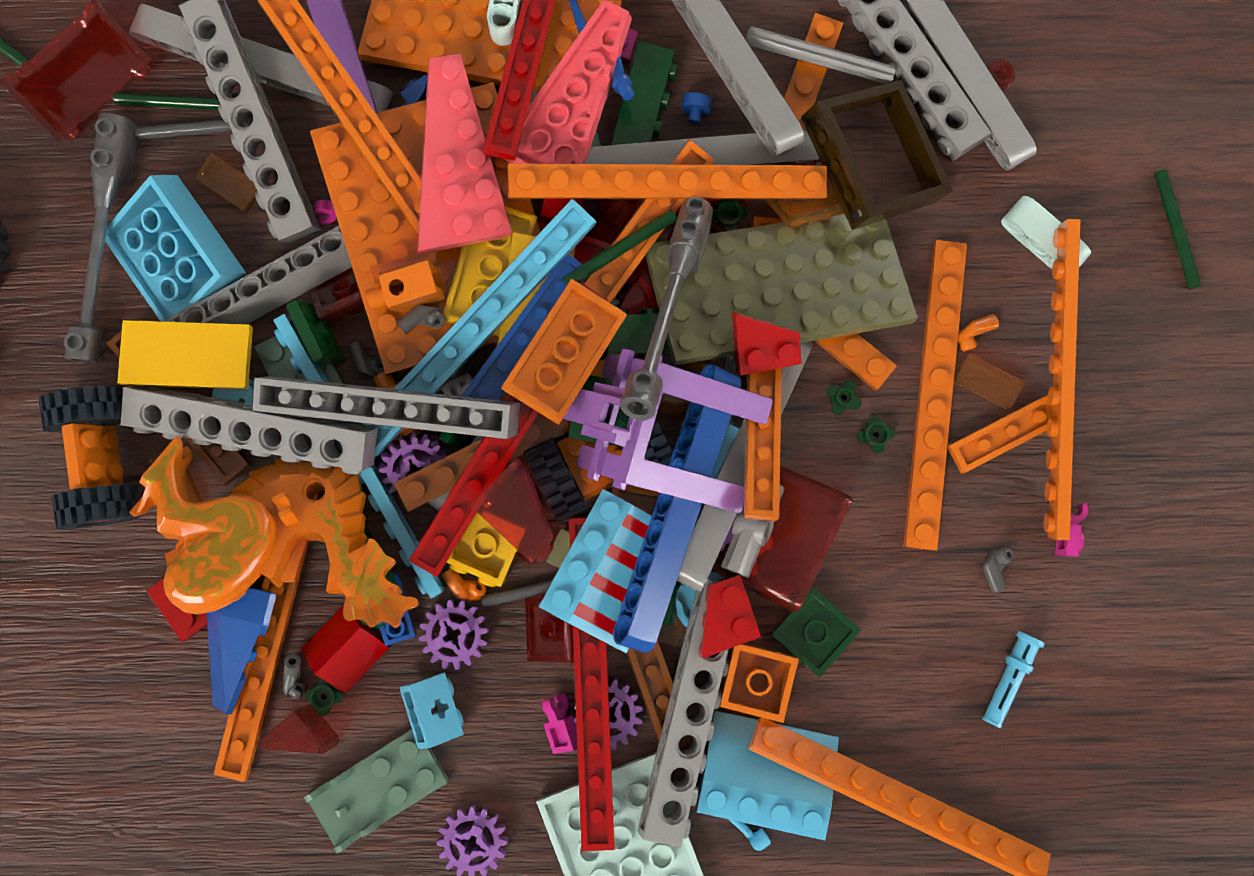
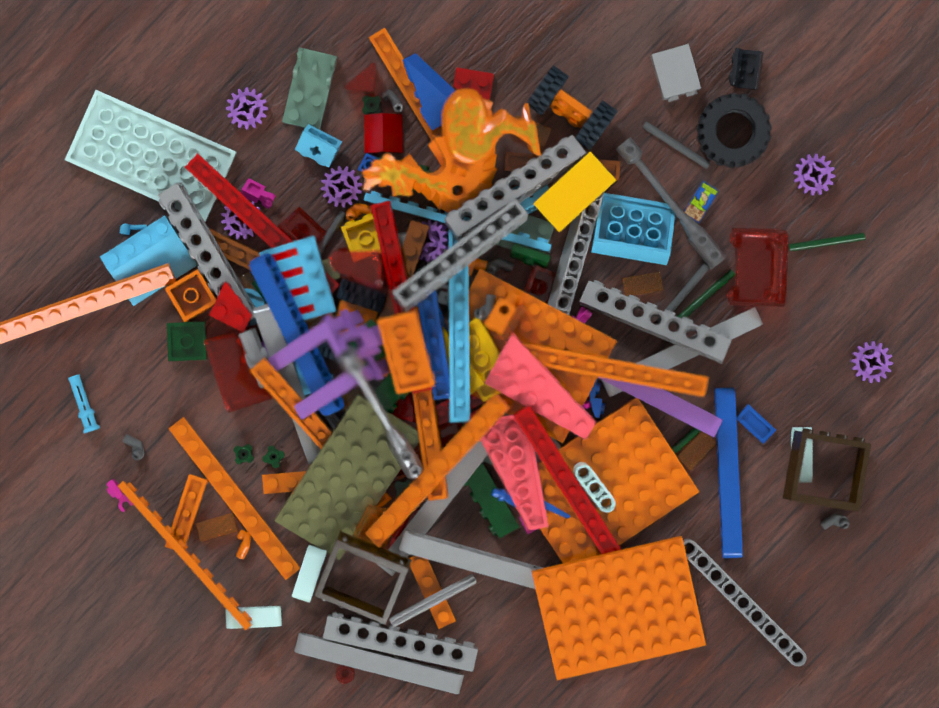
camera: 135 degrees right, 5 degrees up
dark green bar [562,209,677,286] -> none
blue tile [681,93,713,124] -> none
red wing [731,312,802,376] -> none
dark green bar [1154,169,1202,290] -> none
none -> light aqua beam [292,544,327,603]
none -> dark grey bar [642,121,711,169]
none -> tile [684,181,719,224]

